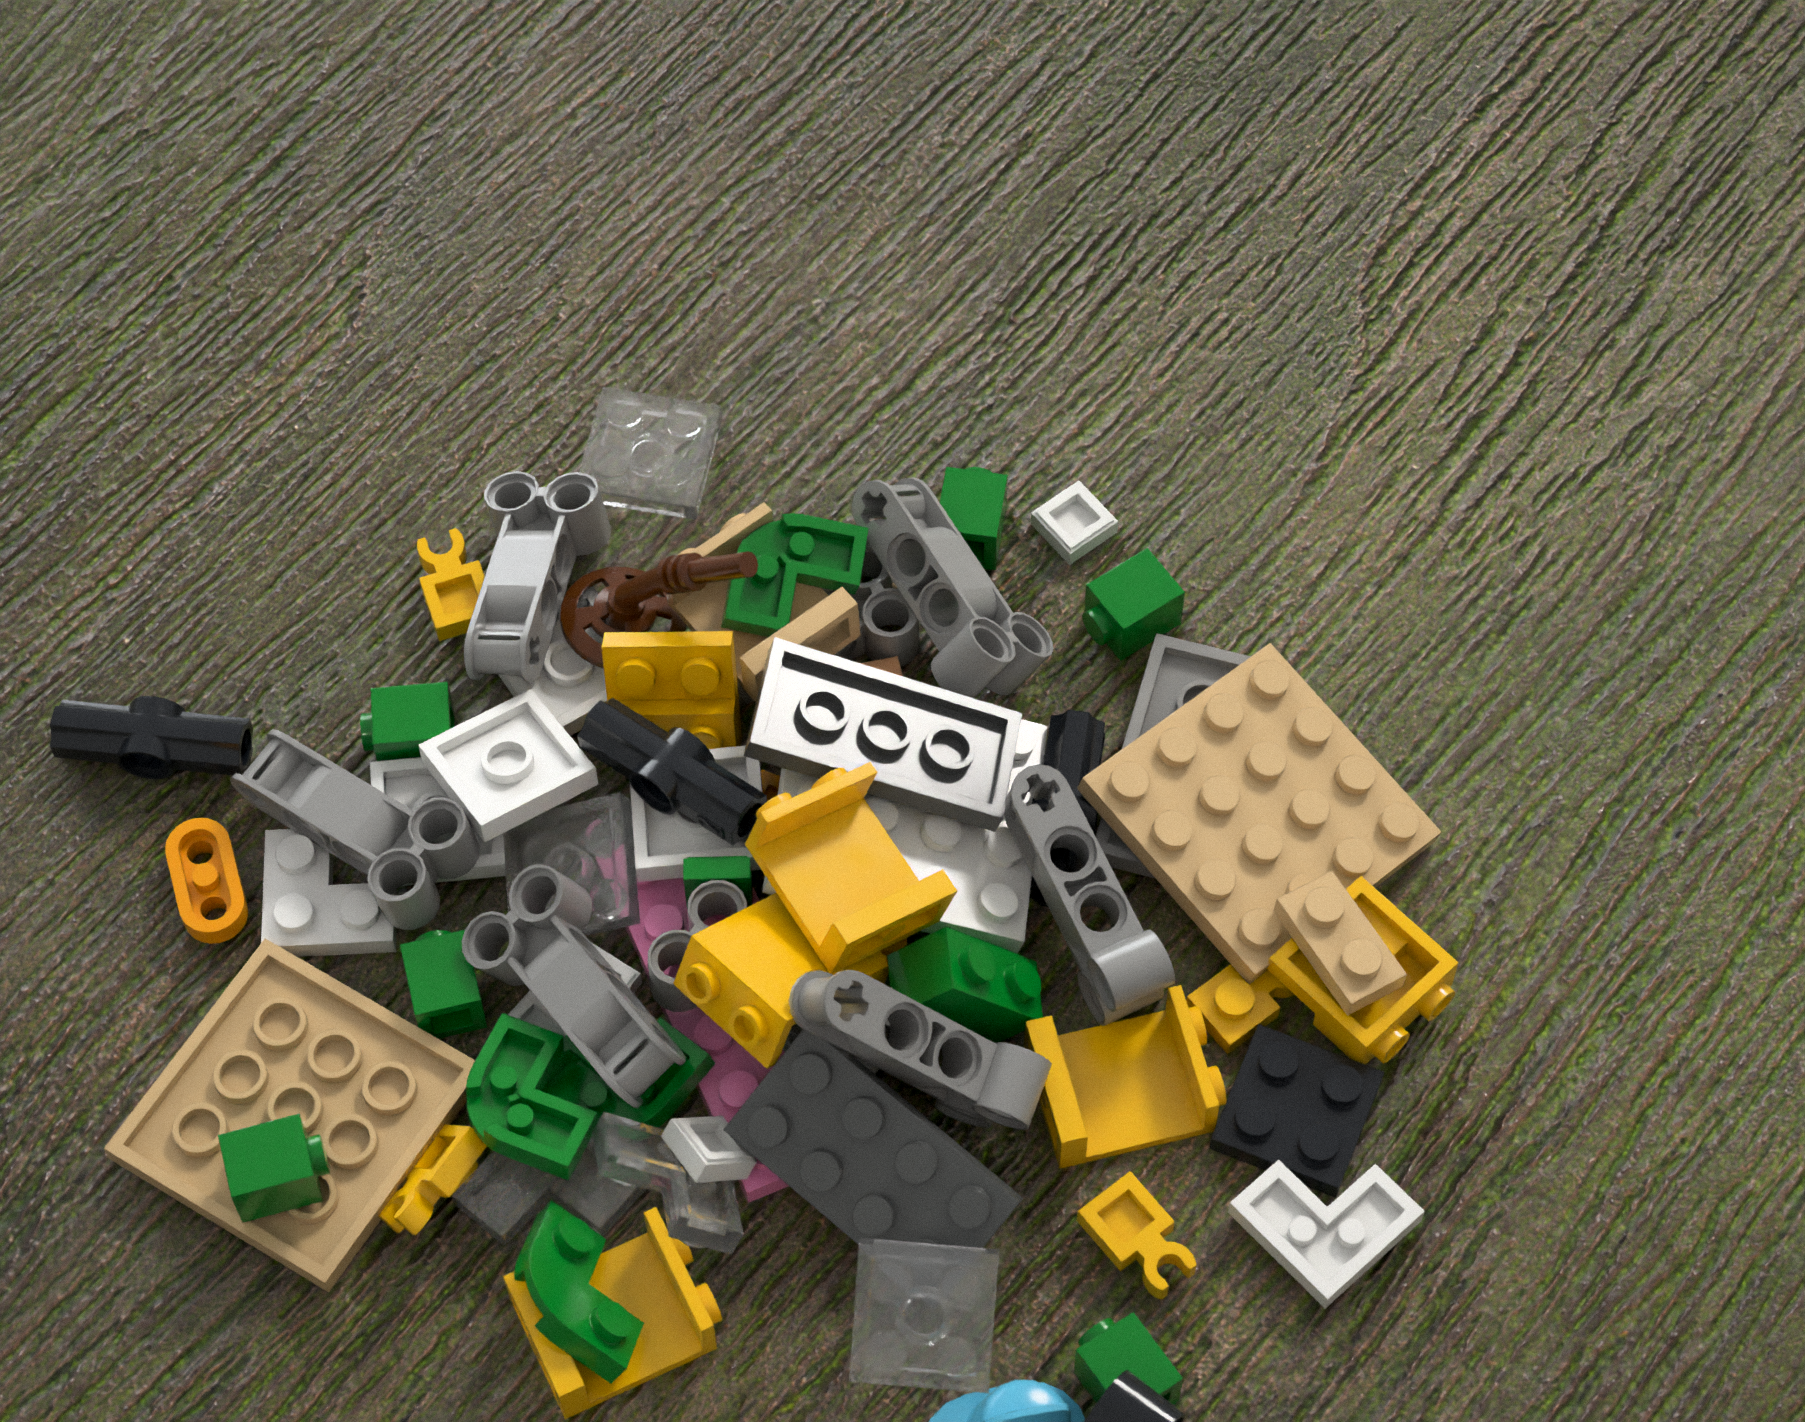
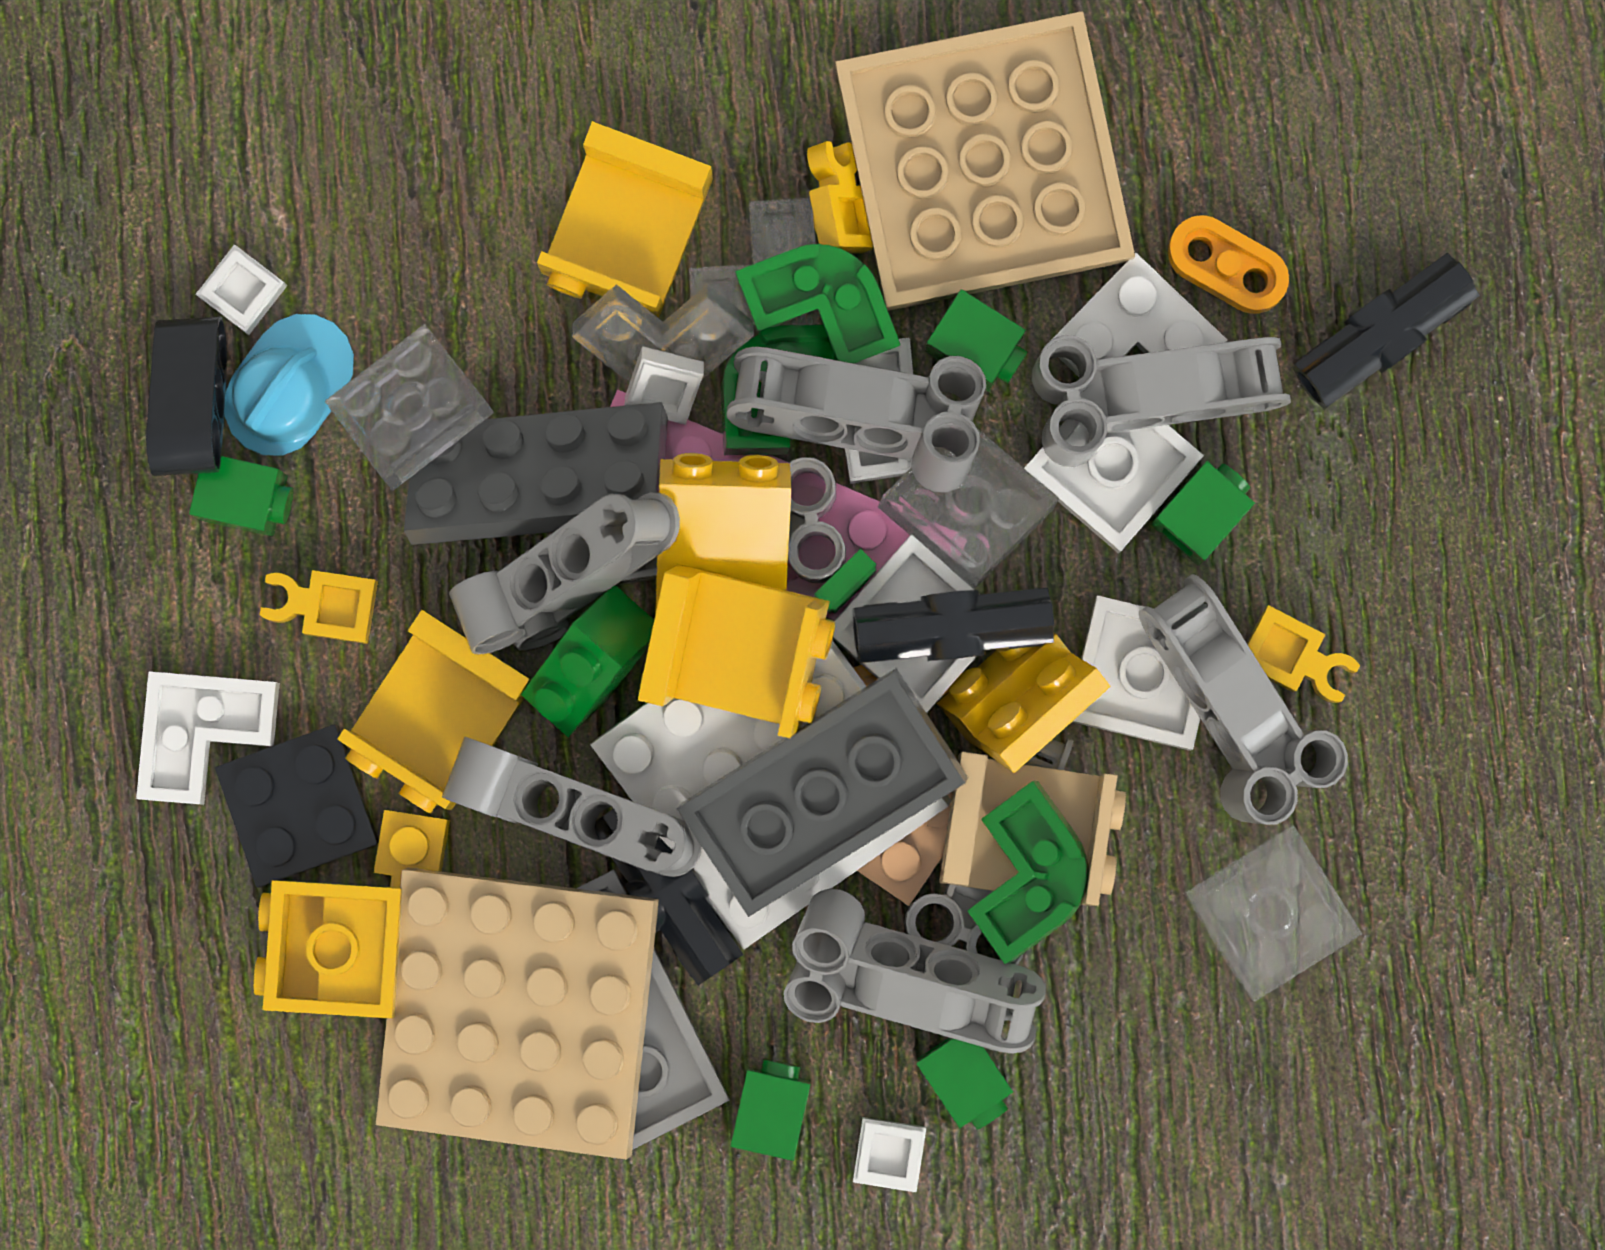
camera: 140 degrees right, 25 degrees up
green brick [218,1114,330,1223] -> none
white plate [418,689,598,843] -> none
green plate [514,1200,644,1384] -> none
reddish brown dish [560,551,758,669] -> none
tan plate [1273,870,1407,1016] -> none

